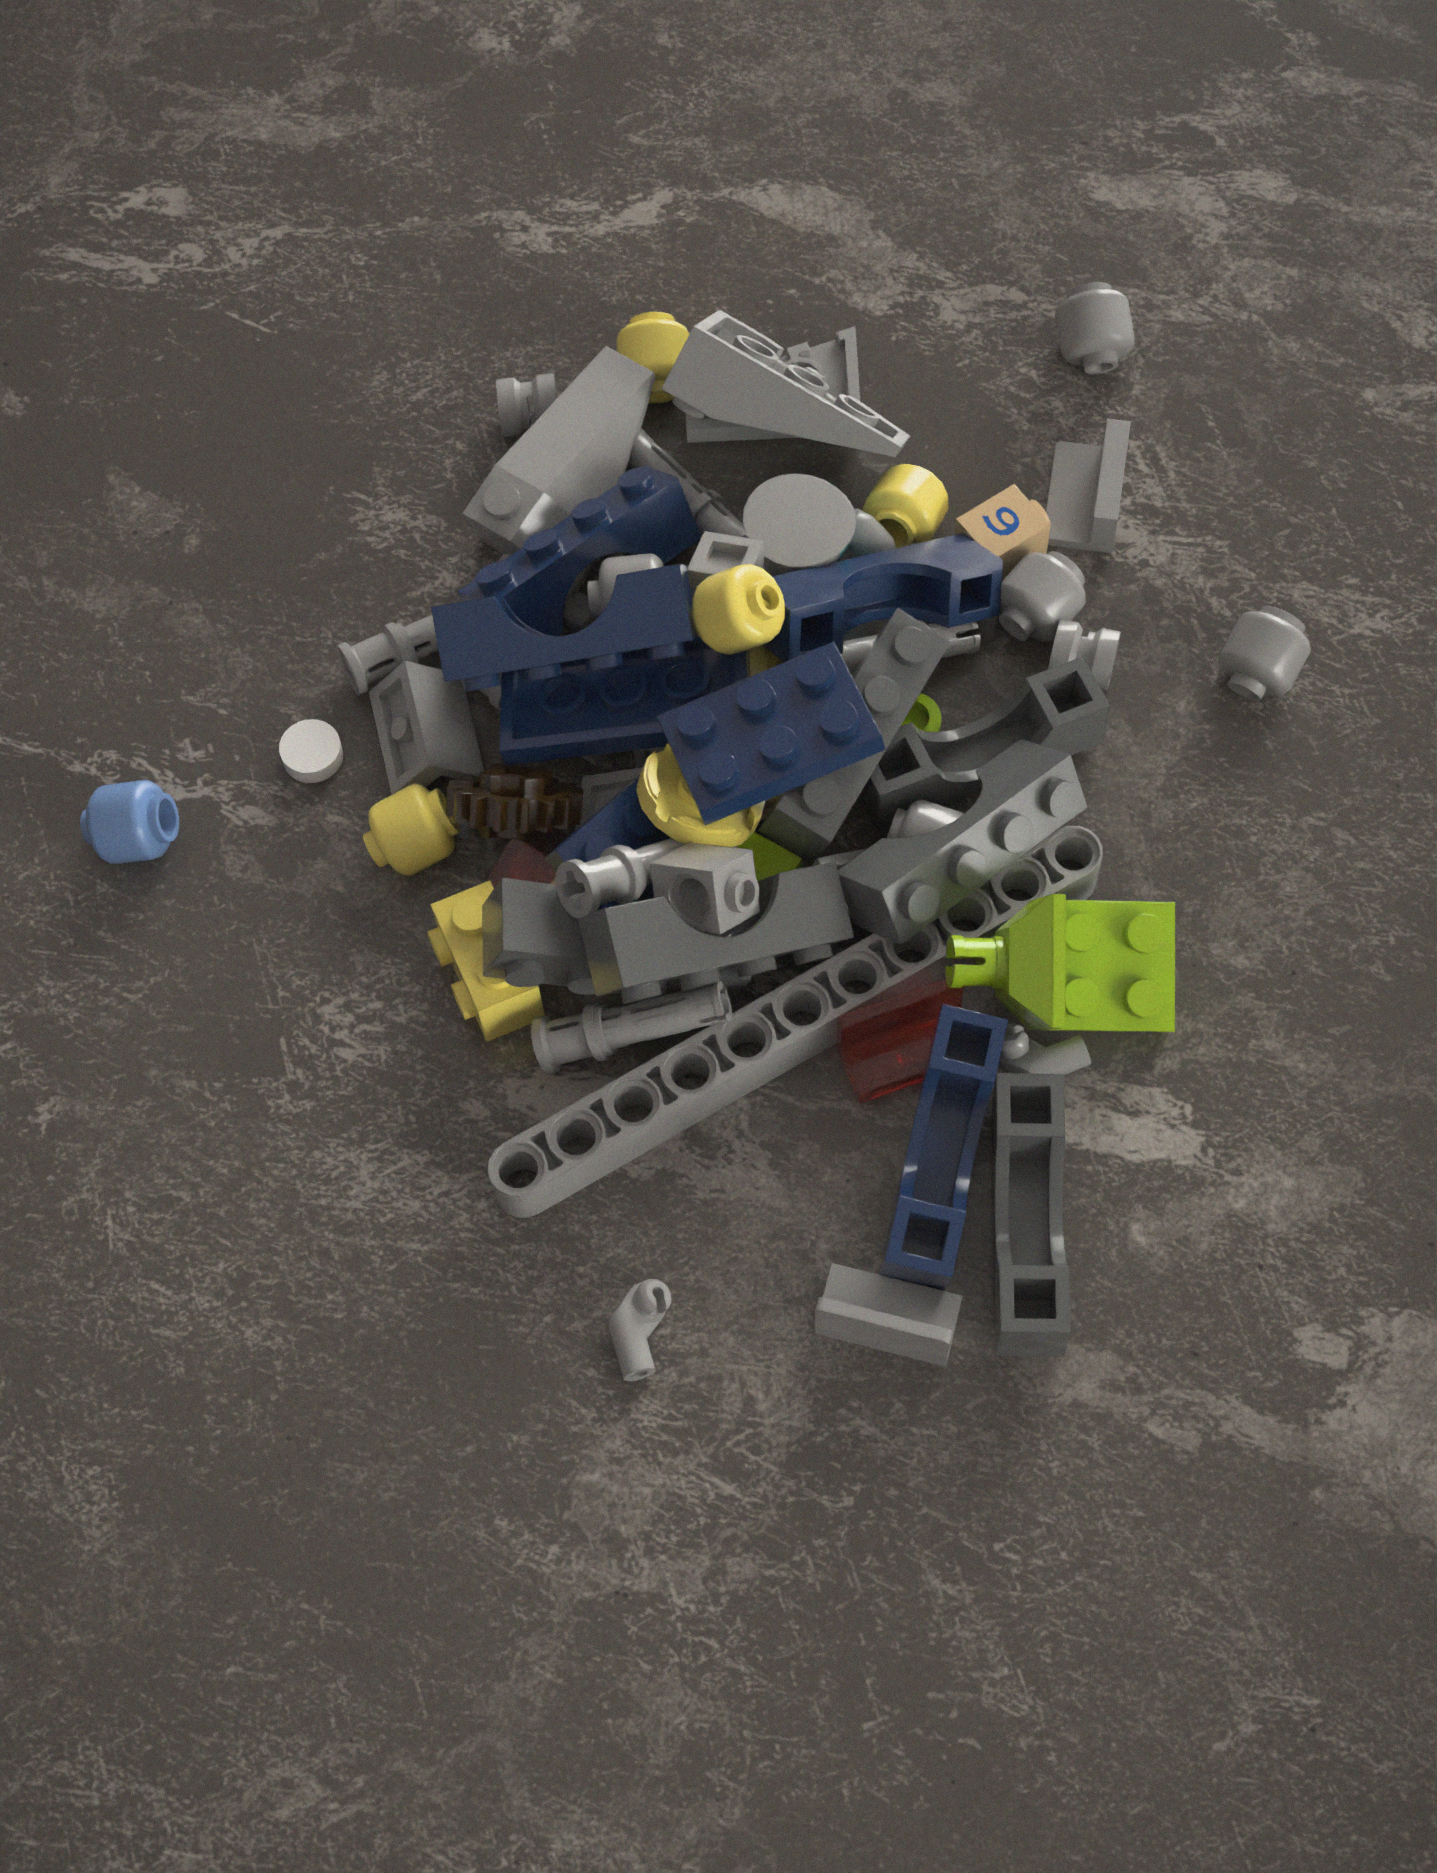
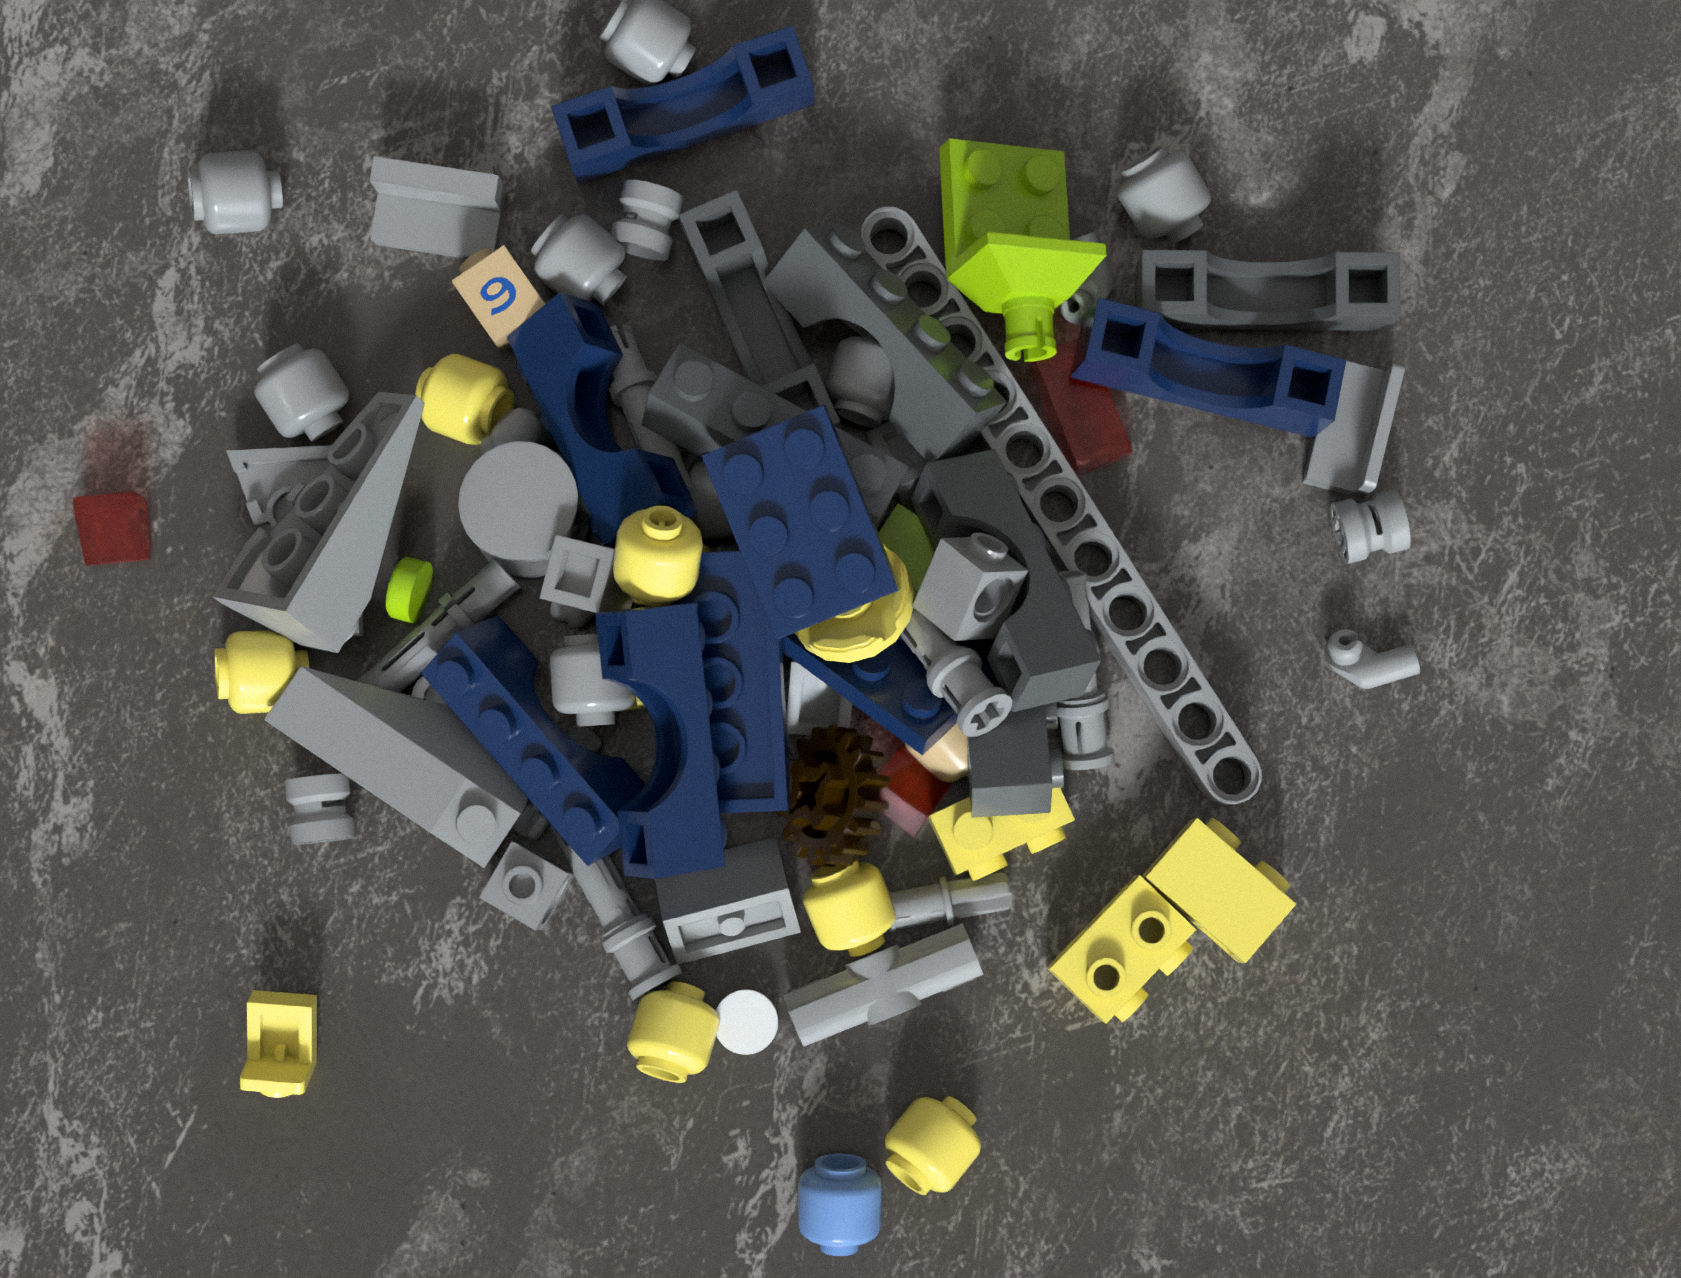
camera: 90 degrees left, 20 degrees up
none -> clear red slope [73,492,150,566]
none -> light yellow bracket [240,990,317,1098]
none -> light grey head [254,343,349,442]
none -> lime tile [386,556,433,623]
none -> light grey brick [479,841,574,930]
none -> dark blue arch [551,25,815,184]
none -> light yellow head [627,981,720,1083]
none -> light grey piece [783,923,983,1047]
none -> light yellow head [885,1096,981,1195]
none -> light grey axle [888,872,1012,932]
none -> light yellow brick [1046,875,1196,1024]
none -> light grey head [1117,145,1211,244]
none -> light yellow brick [1142,818,1296,963]
none -> light grey wheel [1330,488,1411,564]

